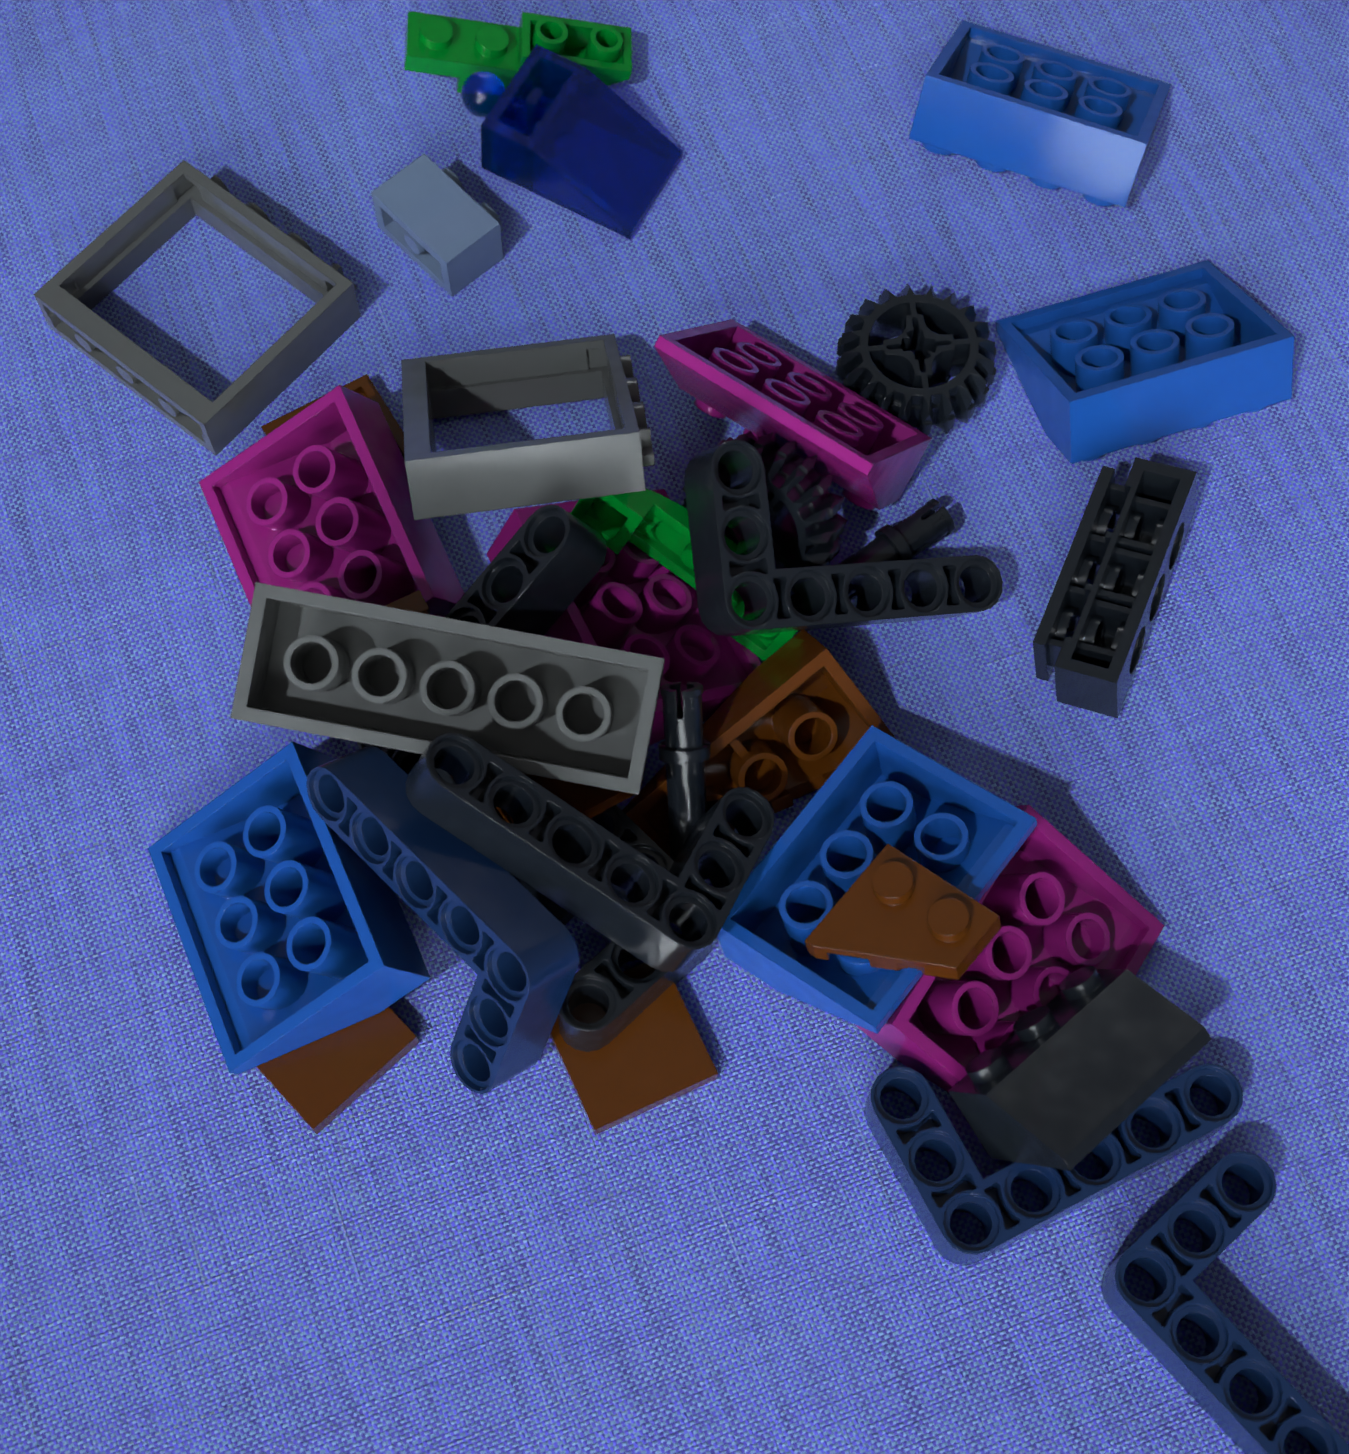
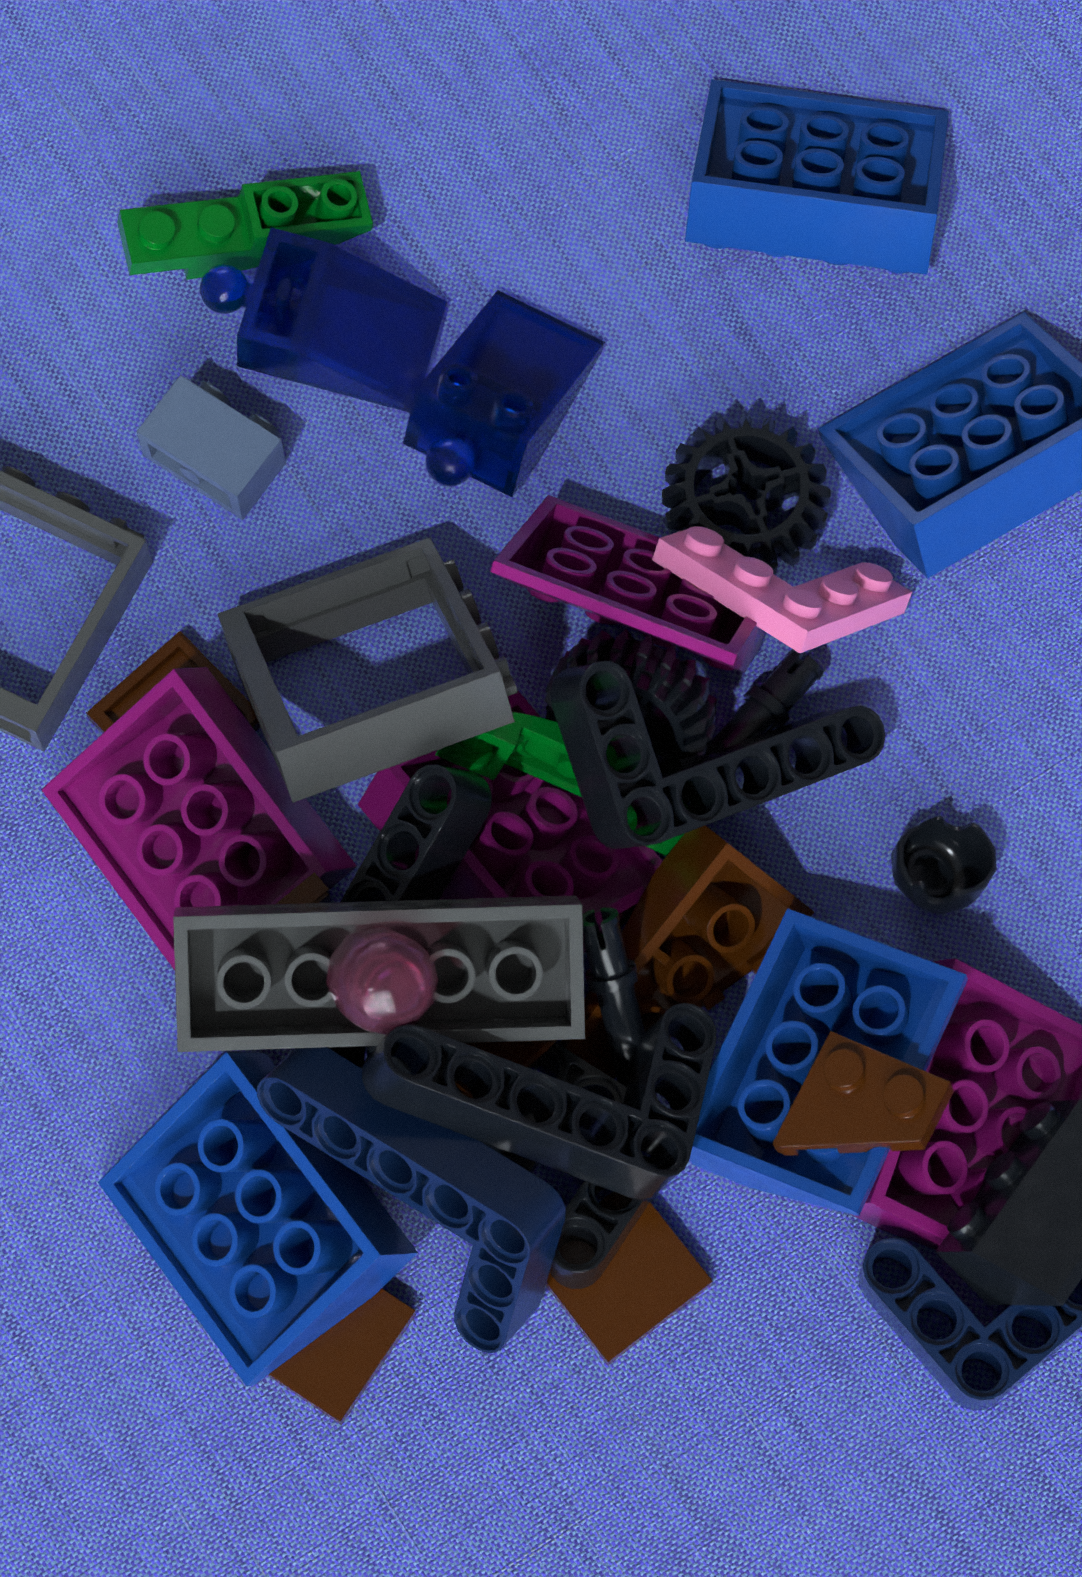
camera: 10 degrees left, 5 degrees up
black brick [1033,457,1197,718] -> none
none -> clear pink hair [326,926,438,1035]
none -> clear blue slope [403,290,605,497]
none -> bright pink plate [652,526,912,653]
none -> black hair [891,815,997,914]

